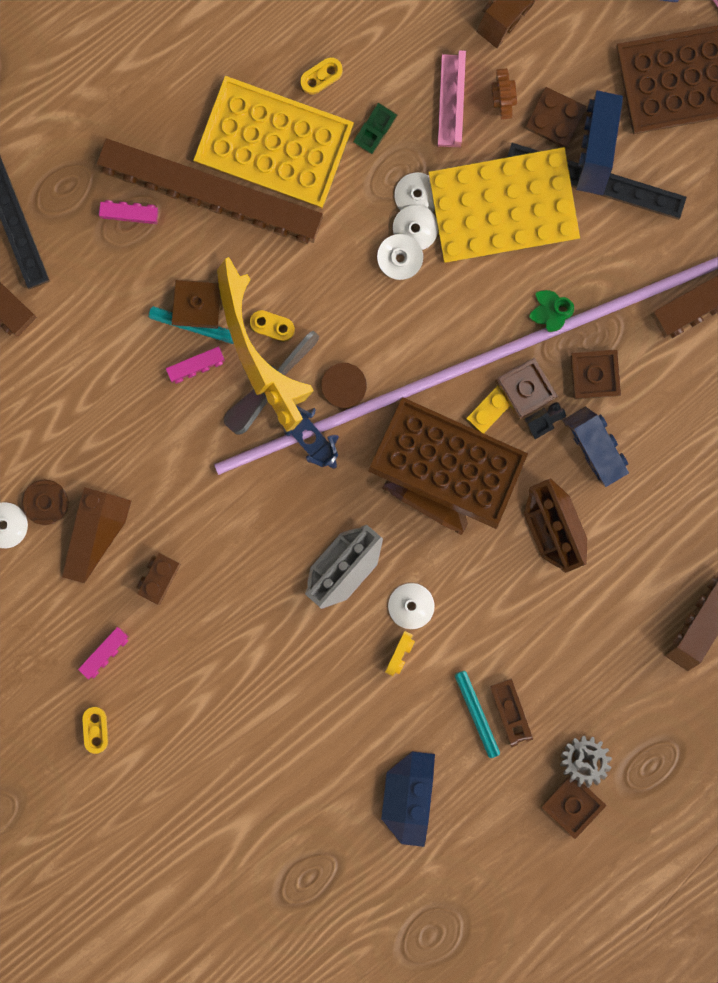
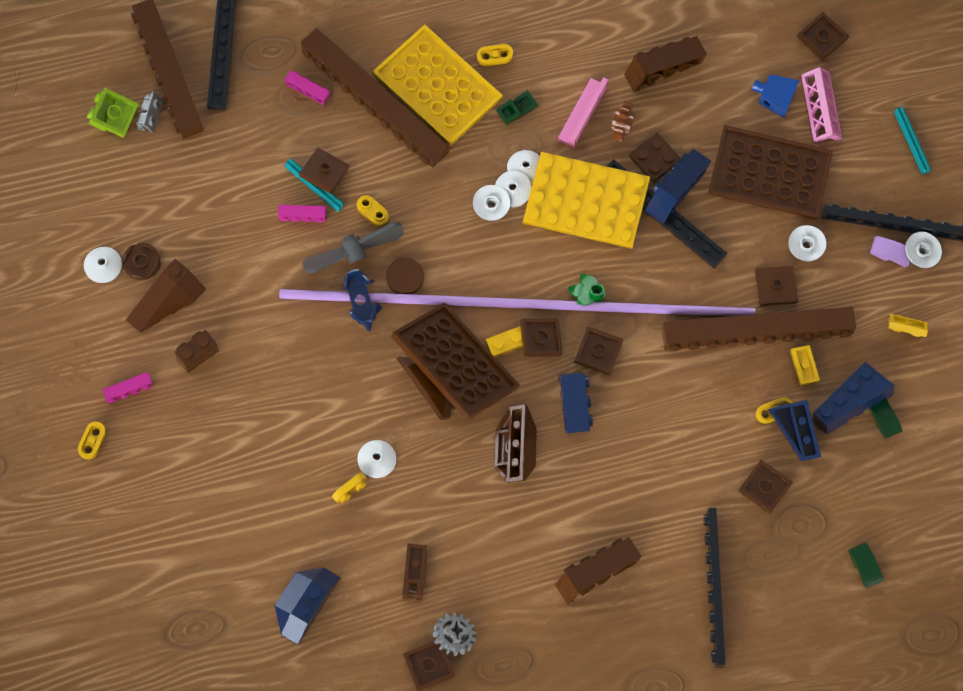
camera: 25 degrees right, 15 degrees down
yellow slope [217,257,314,432] -> none
light grey wedge [305,525,383,609] -> none
teal axle [455,671,500,758] -> none
black plate [524,402,567,440] -> none

